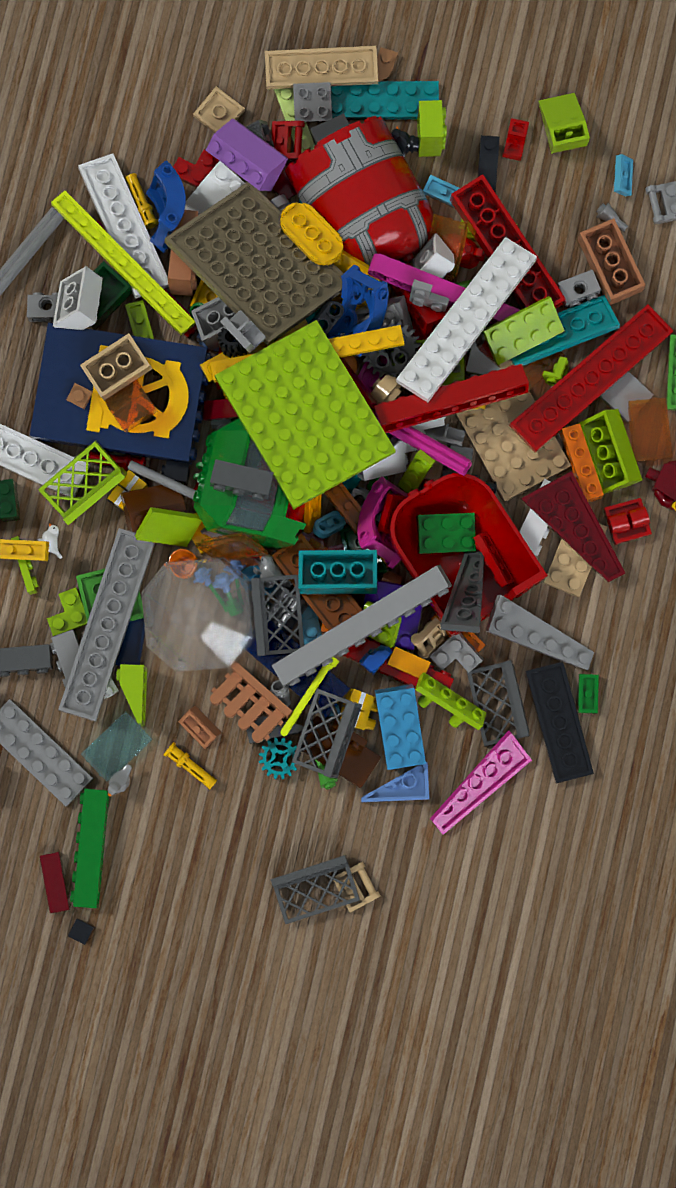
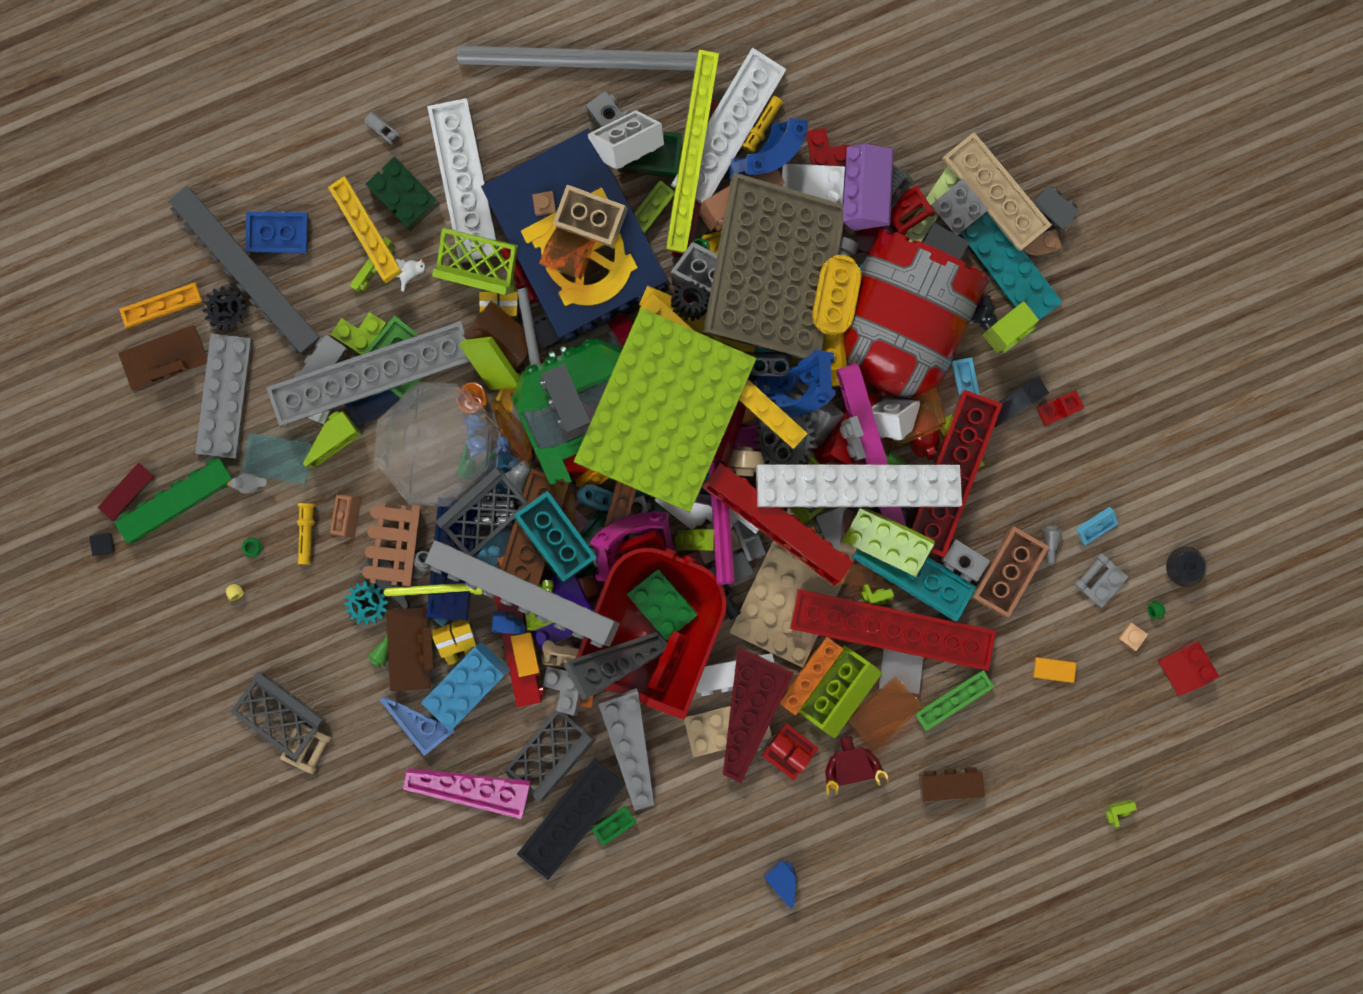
camera: 50 degrees right, 5 degrees up
tan plate [193,86,245,133] -> none
light grey panel [220,310,266,354] -> none
dark grey fence [292,689,362,778] -> none
lime plate [415,673,486,730] -> none
lime slope [538,93,590,154] -> none
none -> light yellow hinge [226,584,244,601]
none -> green plate [242,537,263,558]
none -> dark grey brick [1033,185,1079,233]

